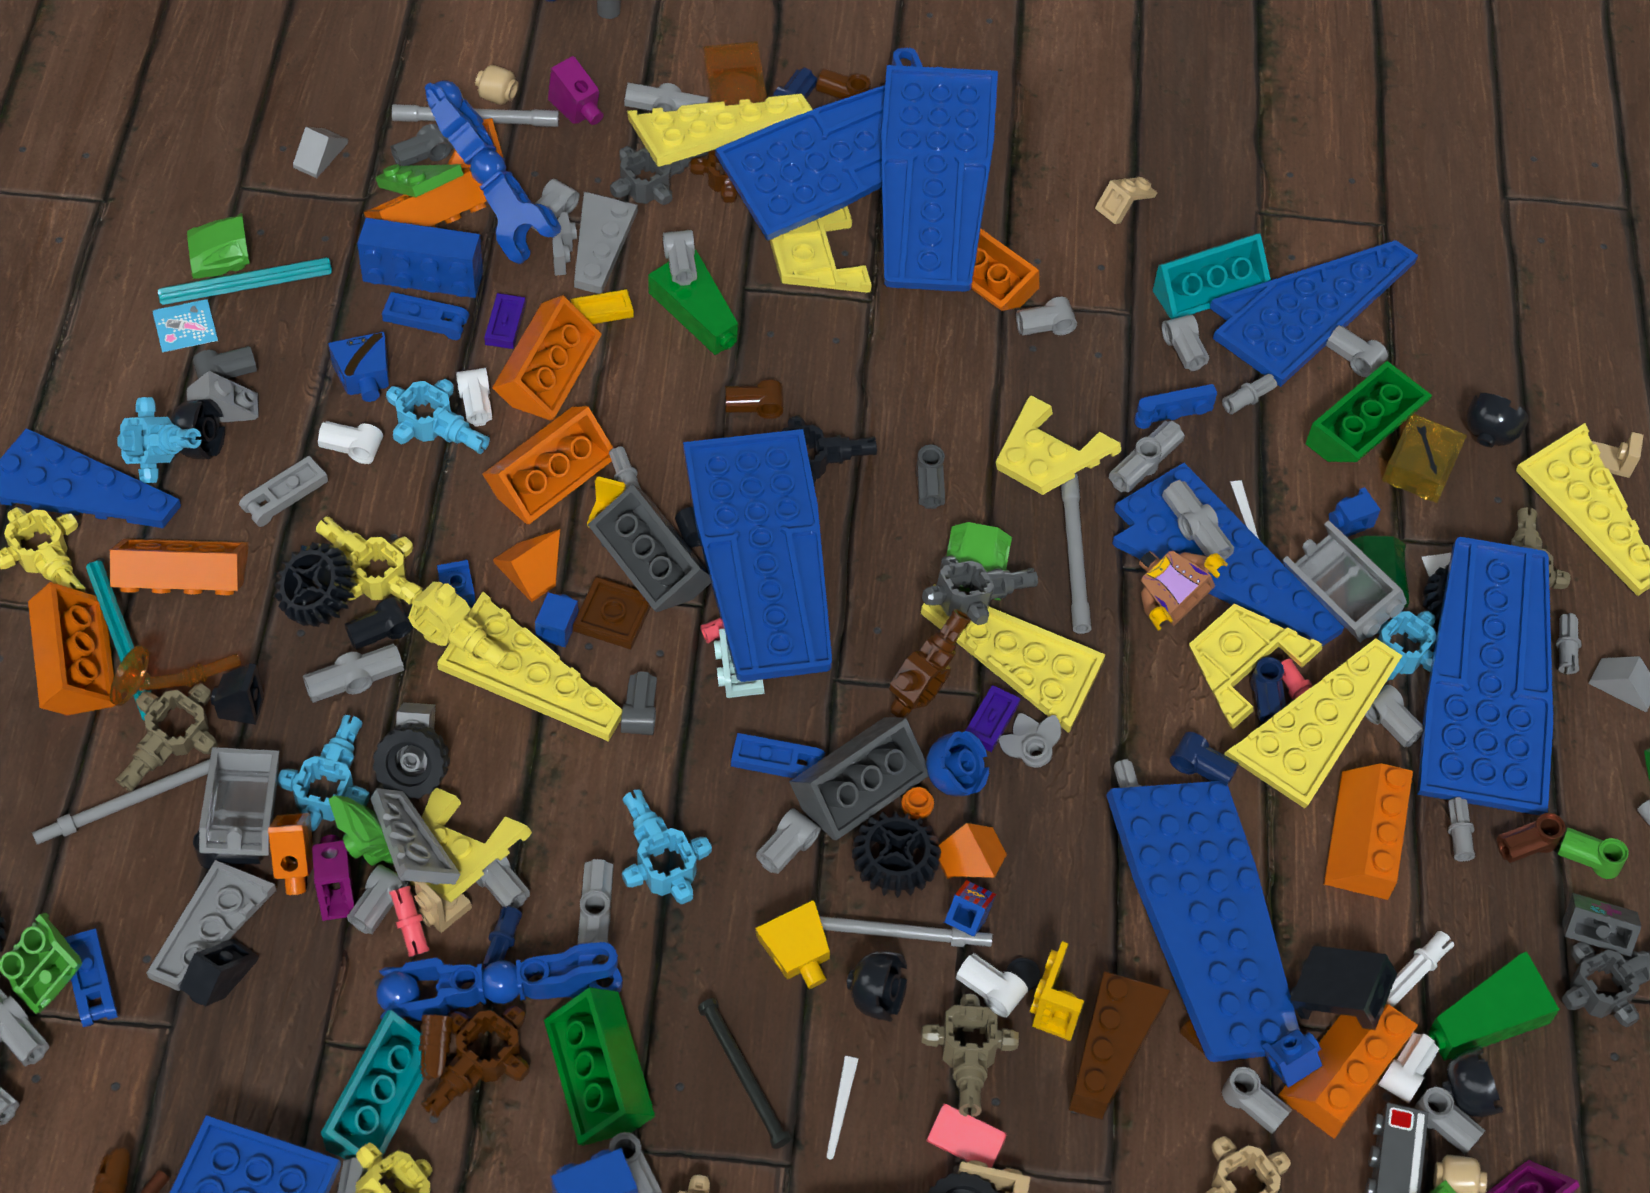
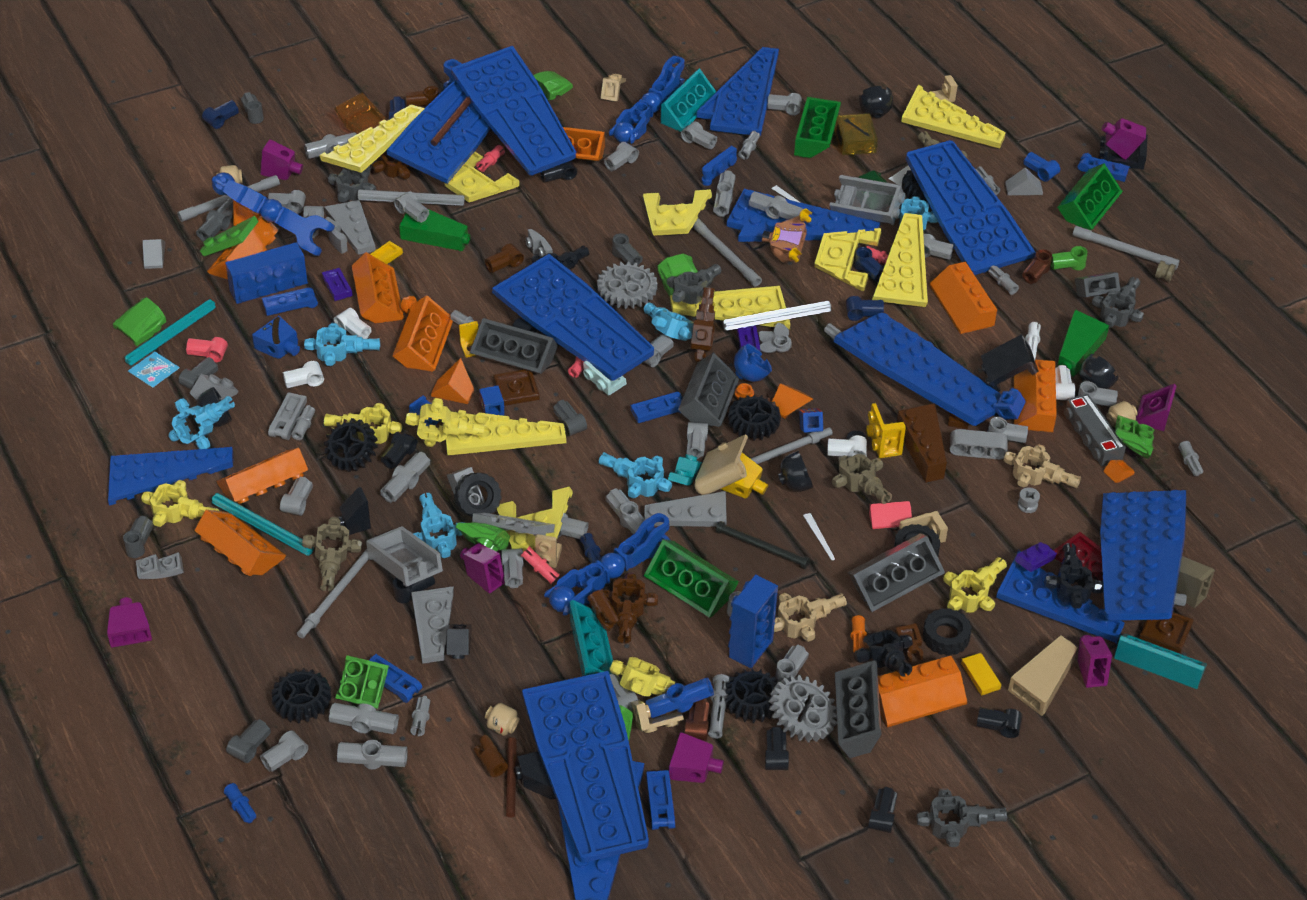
camera: 30 degrees left, 10 degrees down
clear orange dish [110,645,241,706] -> none
orange torso [268,813,313,895] -> none
blue brick [1329,487,1381,537] -> none
none -> coral piece [186,337,228,362]
none -> light grey piece [268,190,306,214]
none -> light grey piece [280,477,313,516]
none -> light grey axle [291,405,315,440]
none -> light grey axle [357,189,465,206]
none -> orange plate [401,296,417,314]
none -> light grey axle [410,696,430,736]
none -> copper bar [431,97,471,146]
none -> coral pin [476,145,505,172]
none -> tan head [485,703,519,736]
none -> light grey slope [526,229,553,257]
none -> bright green slope [533,71,573,100]
none -> black piece [540,161,578,183]
none -> light grey gear [597,262,657,309]
none -> blue piece [609,56,685,144]
none -> medium azure piece [644,303,694,341]
none -> light grey piece [644,334,673,367]
none -> light grey wing [645,491,727,527]
none -> teal slope [668,454,702,485]
none -> tan door [695,434,748,495]
none -> axle [723,301,831,331]
none -> light grey beam [950,429,1008,459]

